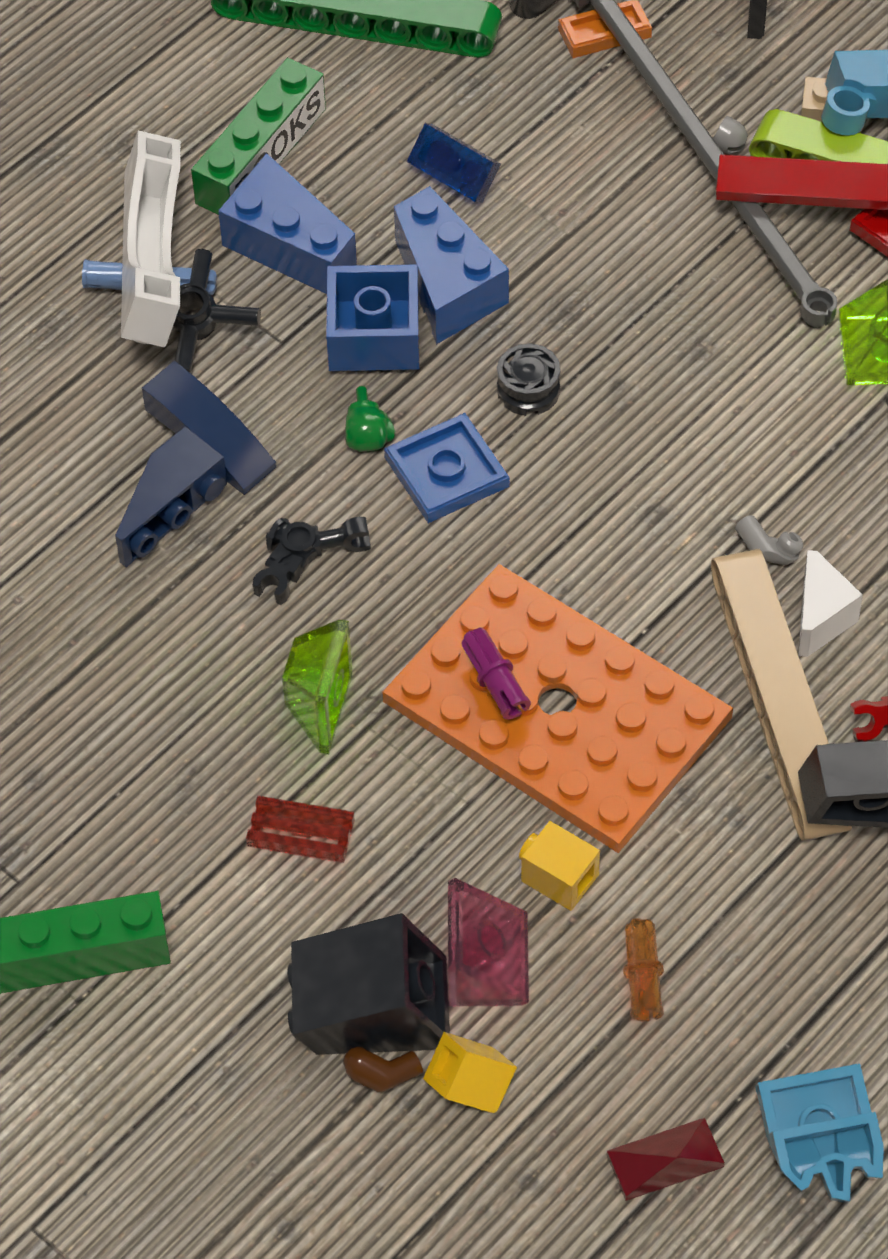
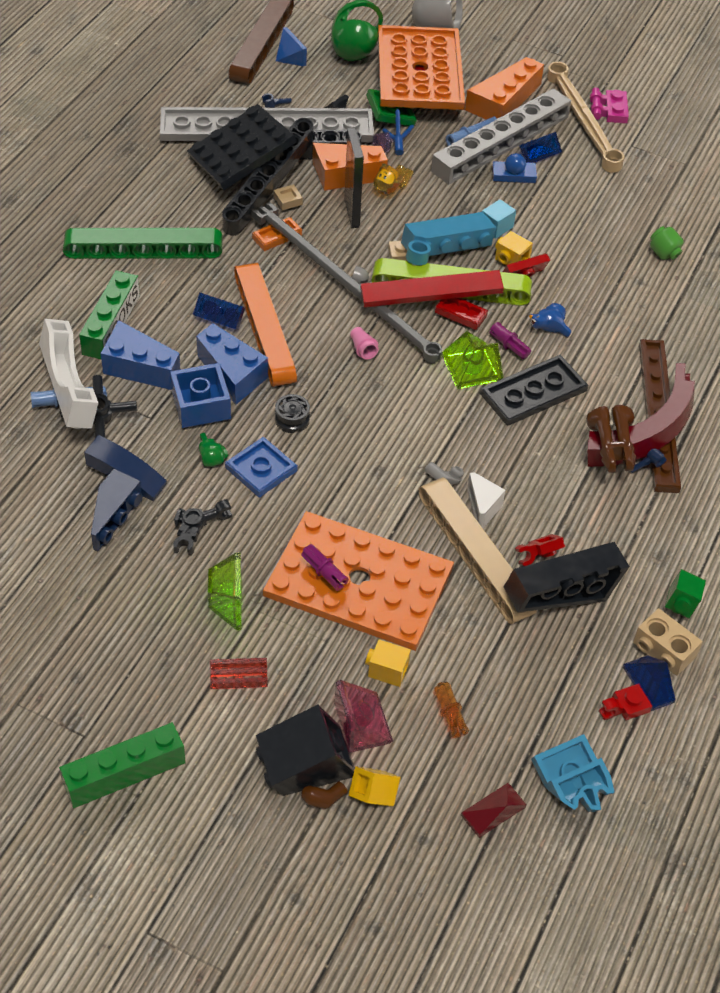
camera: 20 degrees left, 5 degrees down
none -> orange beam [234,263,297,387]
none -> bright pink cone [350,327,379,360]

